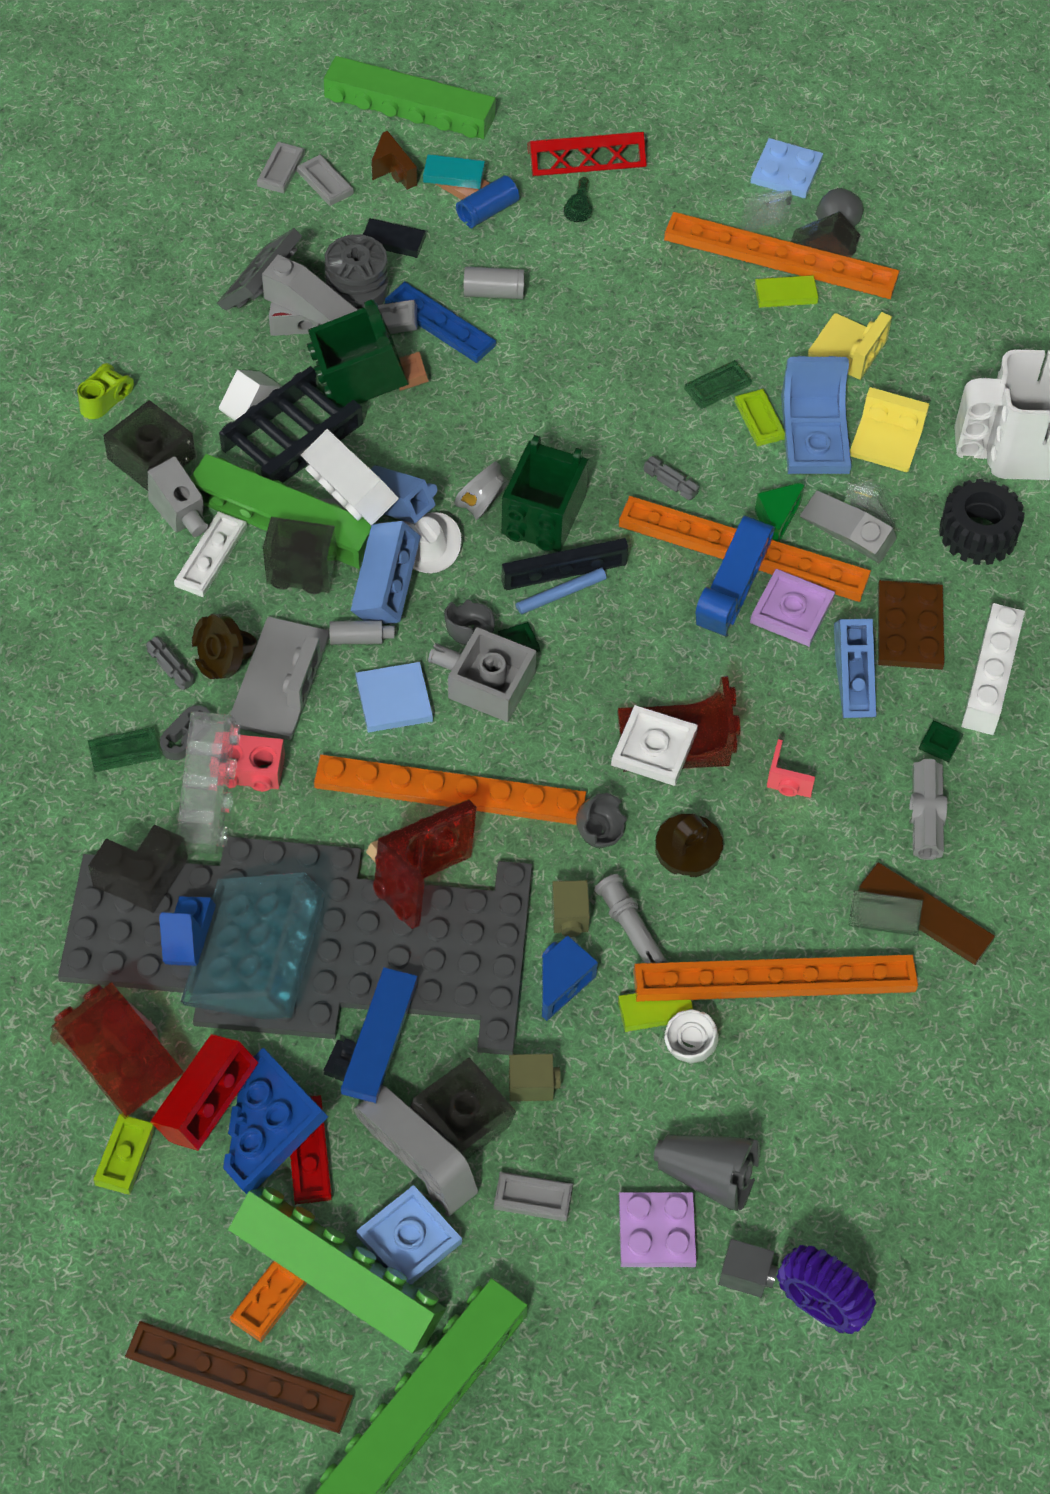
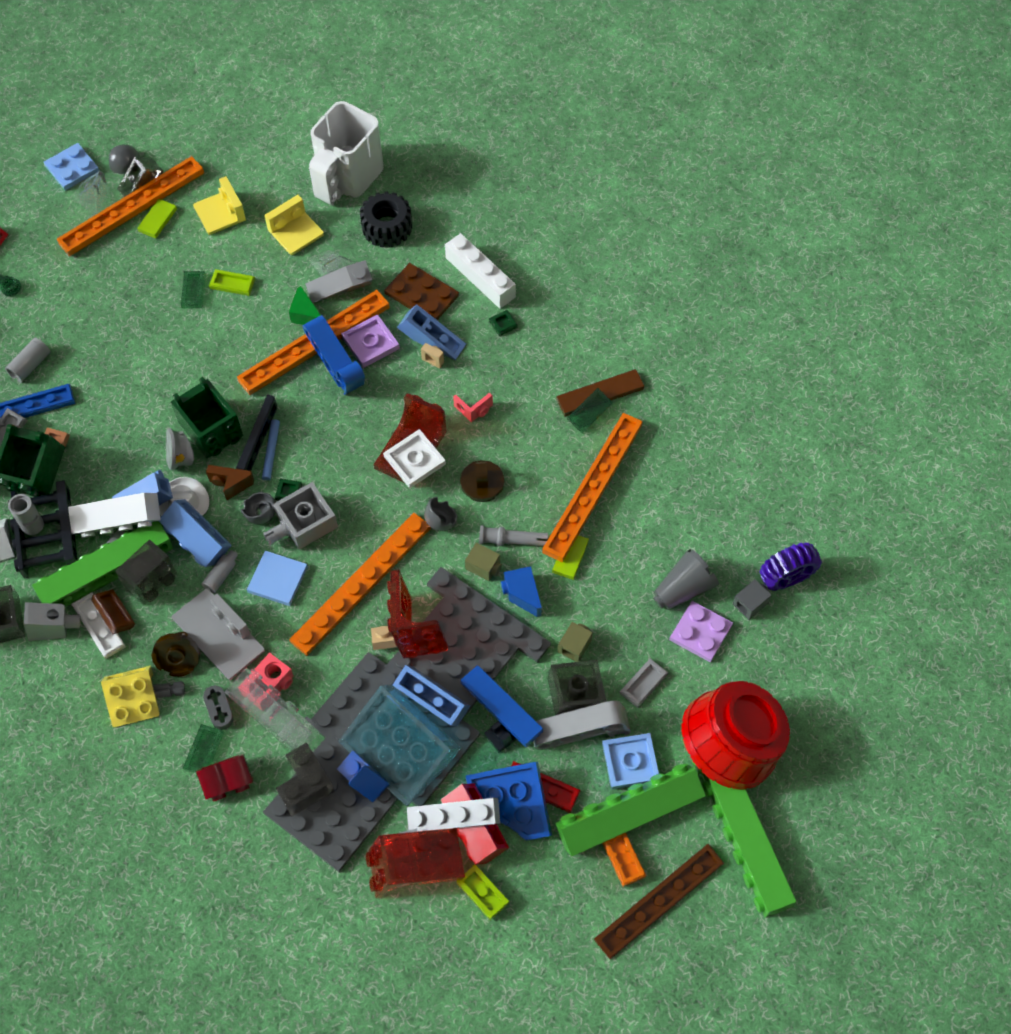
camera: 55 degrees left, 5 degrees up
dark grey axle [643,456,699,500] -> none
white hair [664,1009,719,1064] -> none
medium blue bracket [781,356,851,474] -> none
light grey piece [909,759,947,860] -> none
none -> light grey pin [8,494,44,535]
none -> reddish brown tile [91,589,135,634]
none -> light yellow bracket [101,665,160,727]
none -> dark red brick [196,753,254,802]
none -> reddish brown slope [206,465,255,501]
none -> medium blue brick [393,665,470,726]
none -> plate [407,798,500,832]
none -> tan plate [421,343,444,369]
none -> red piece [681,681,790,790]

